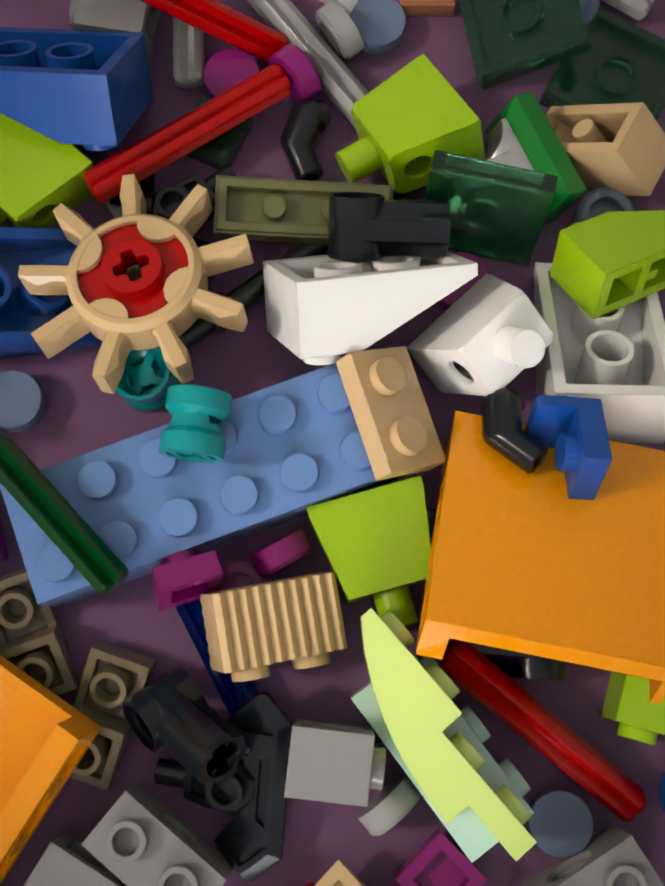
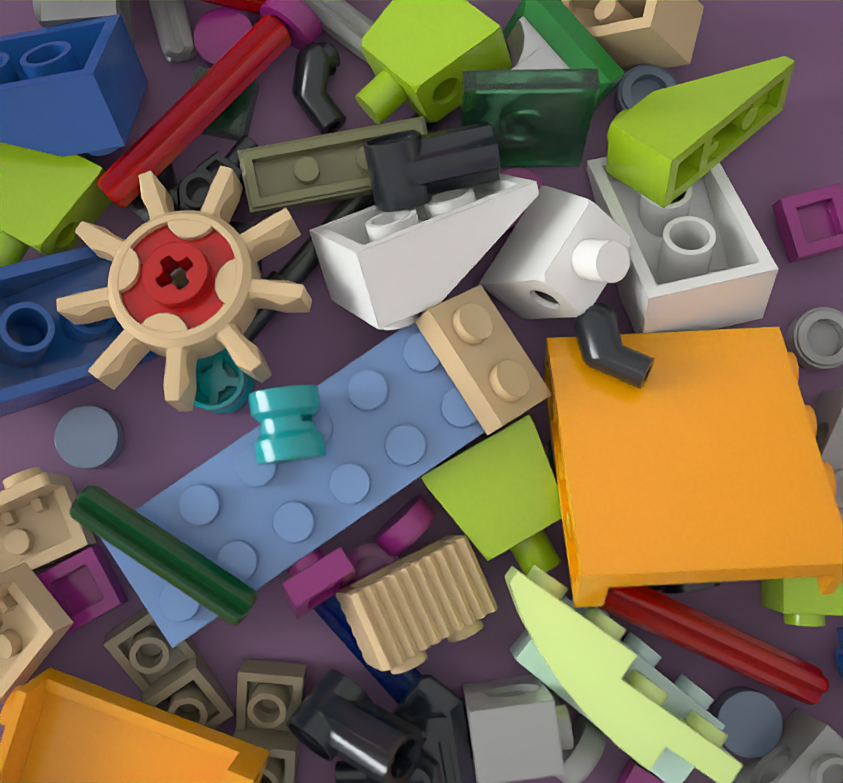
camera: 15 degrees left, 5 degrees up
blue bracket [524,395,612,500] -> none

